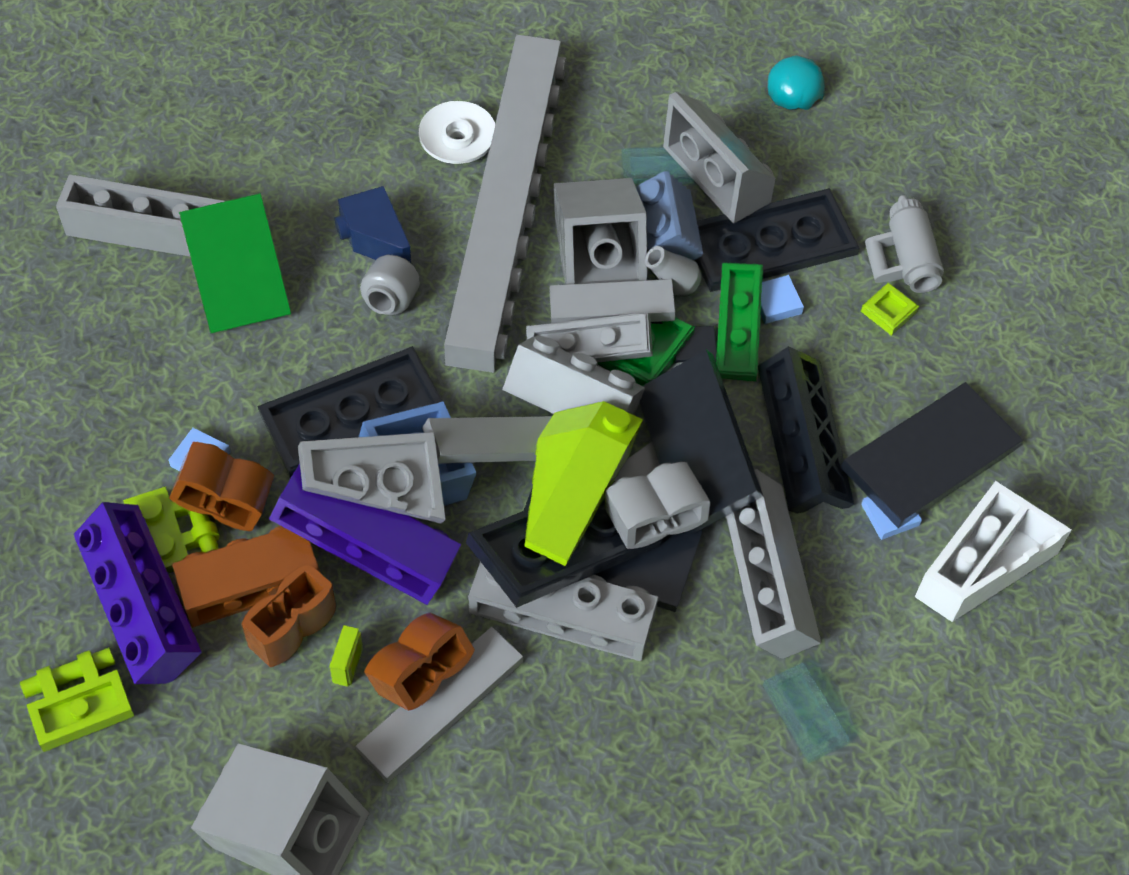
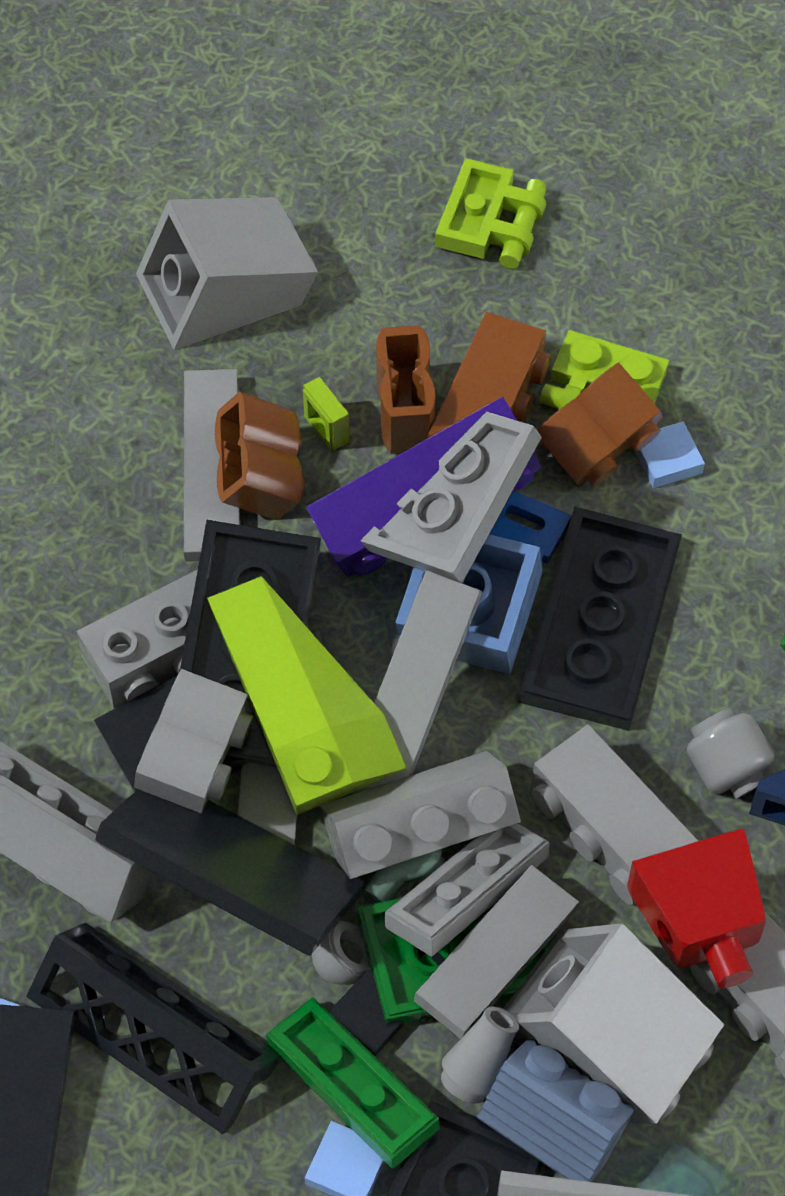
camera: 135 degrees right, 0 degrees up
dark purple brick [73,502,202,684] -> none
none -> red torso [627,828,766,988]

